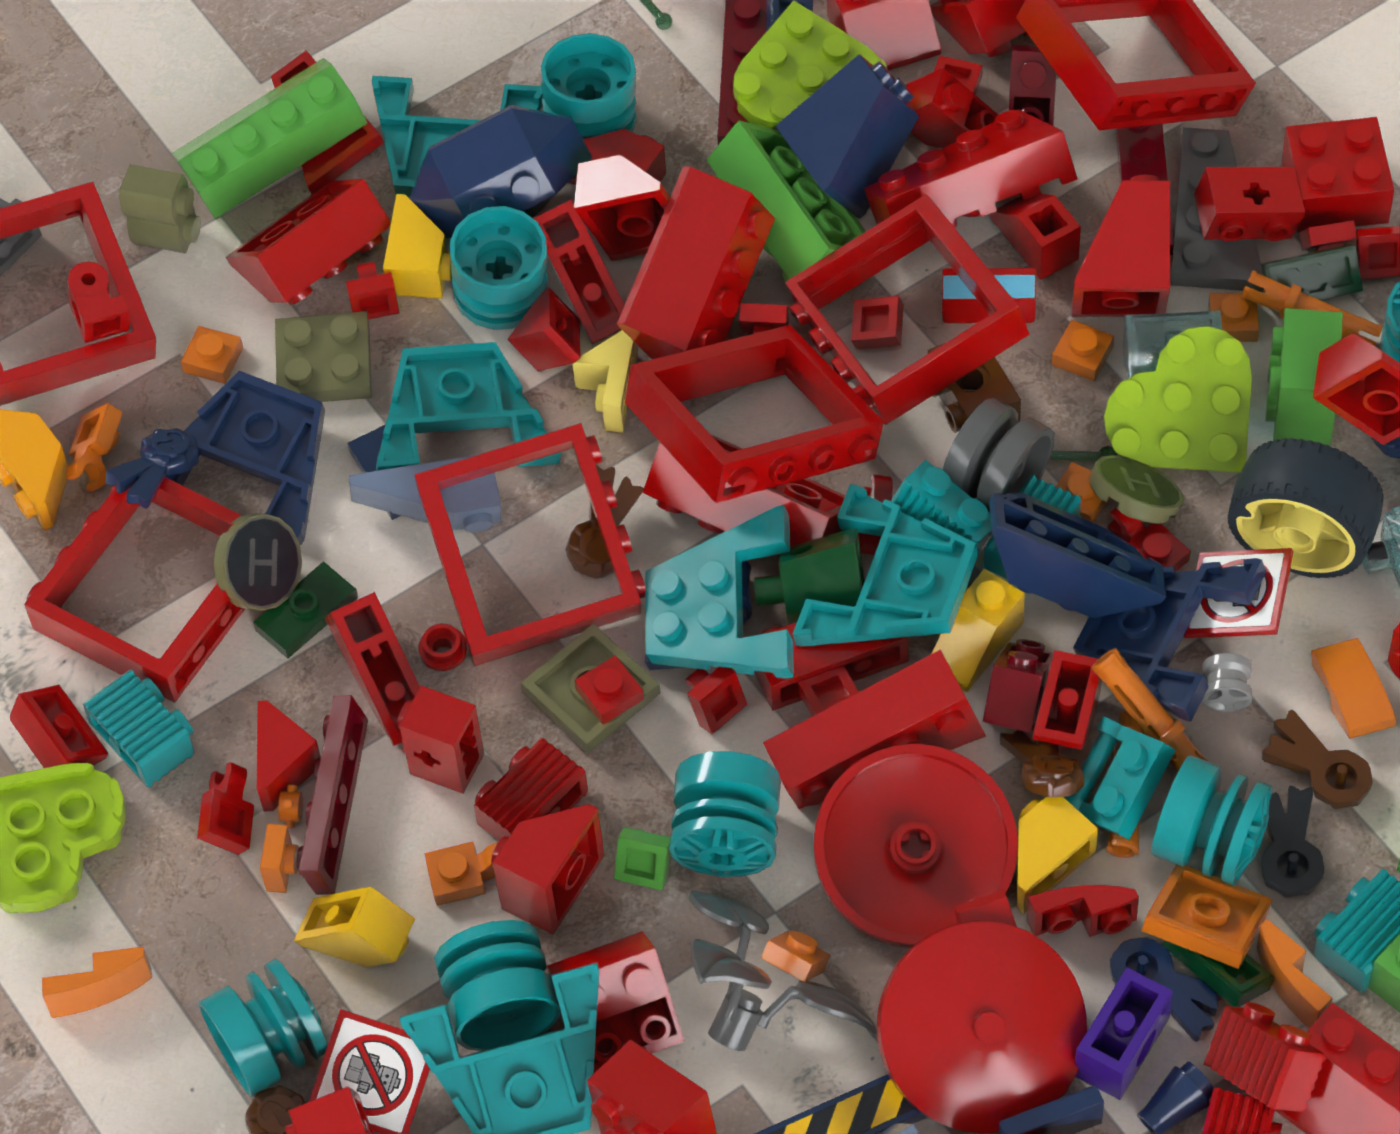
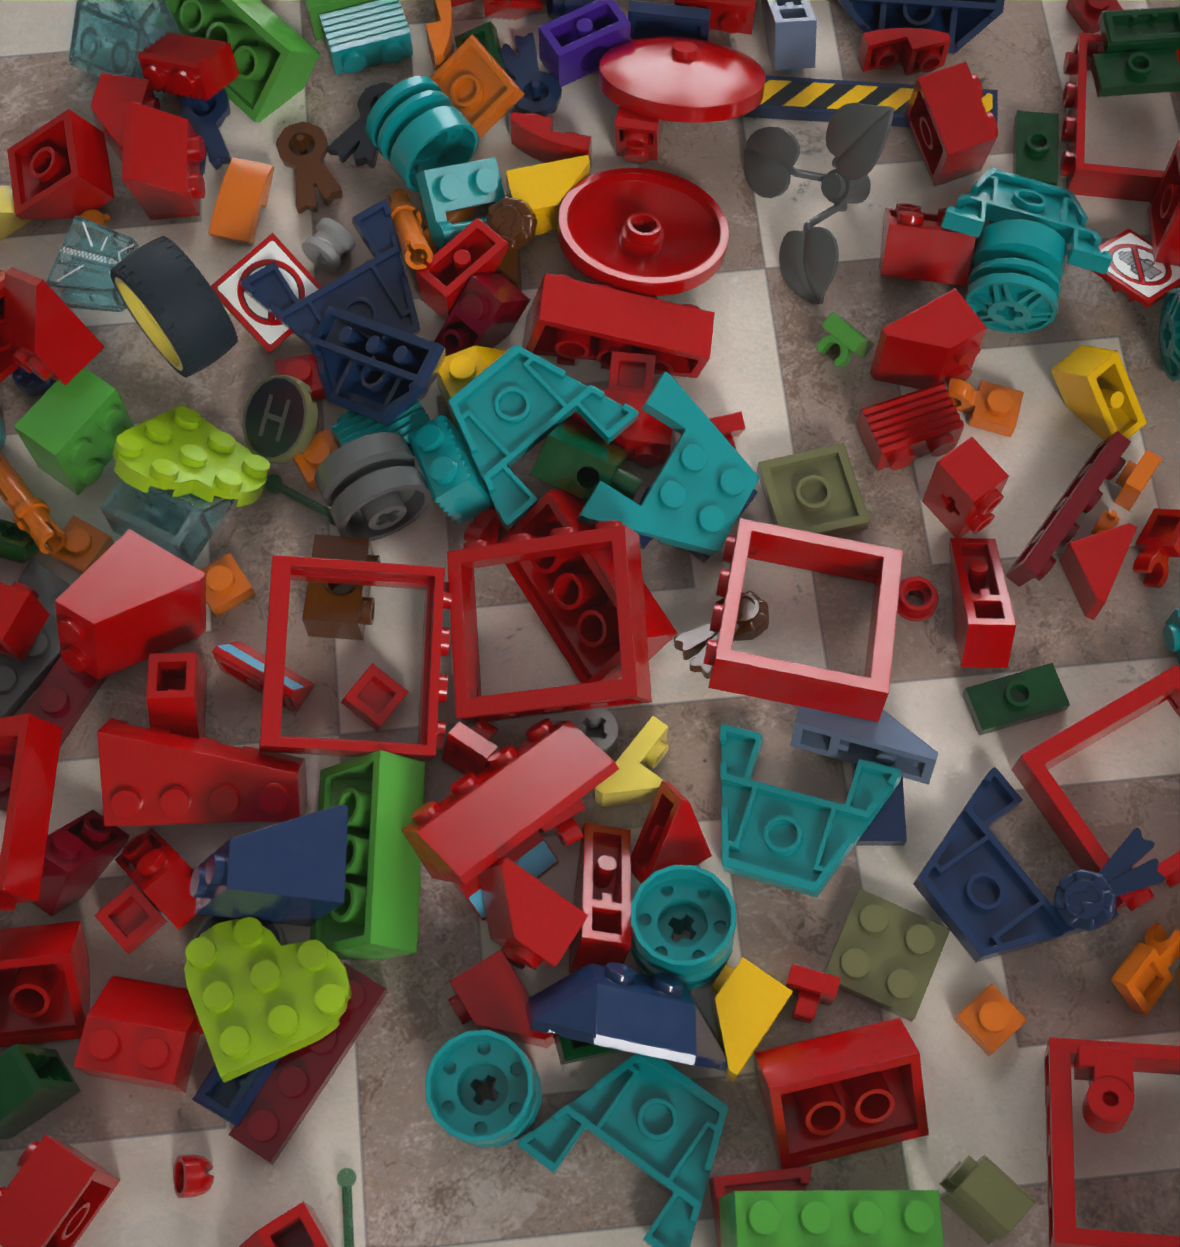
camera: 155 degrees left, 10 degrees up
black tile [213,513,302,611] -> none
red plate [574,655,644,725] -> none
teal wheel [669,751,781,877] -> none
orange plate [761,931,831,982] -> none

